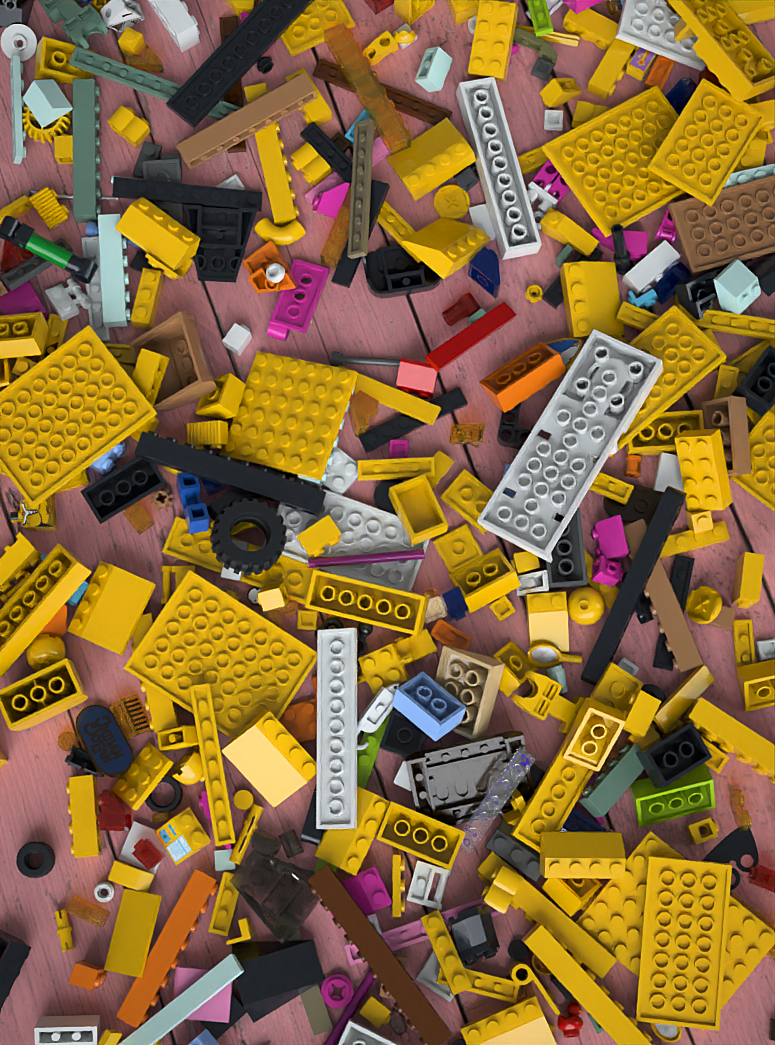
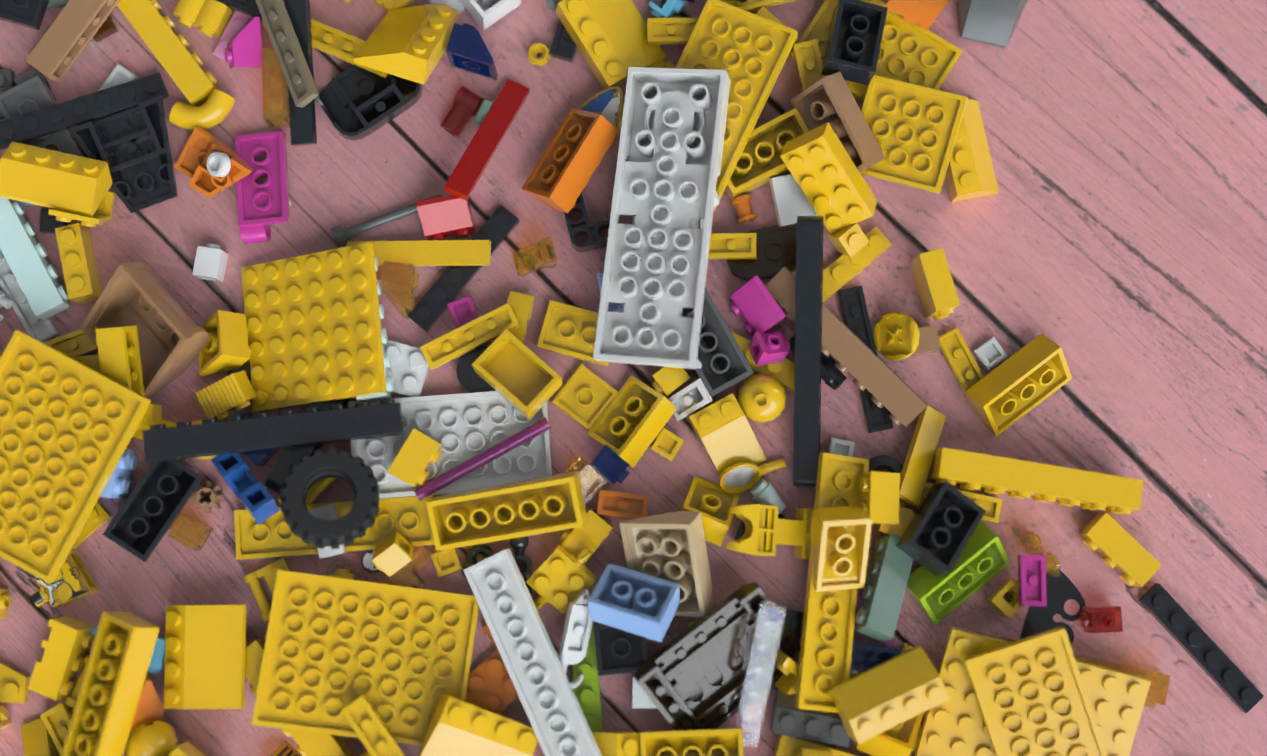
camera: 30 degrees left, 5 degrees up
none -> dark pink plate [1018,554,1047,607]

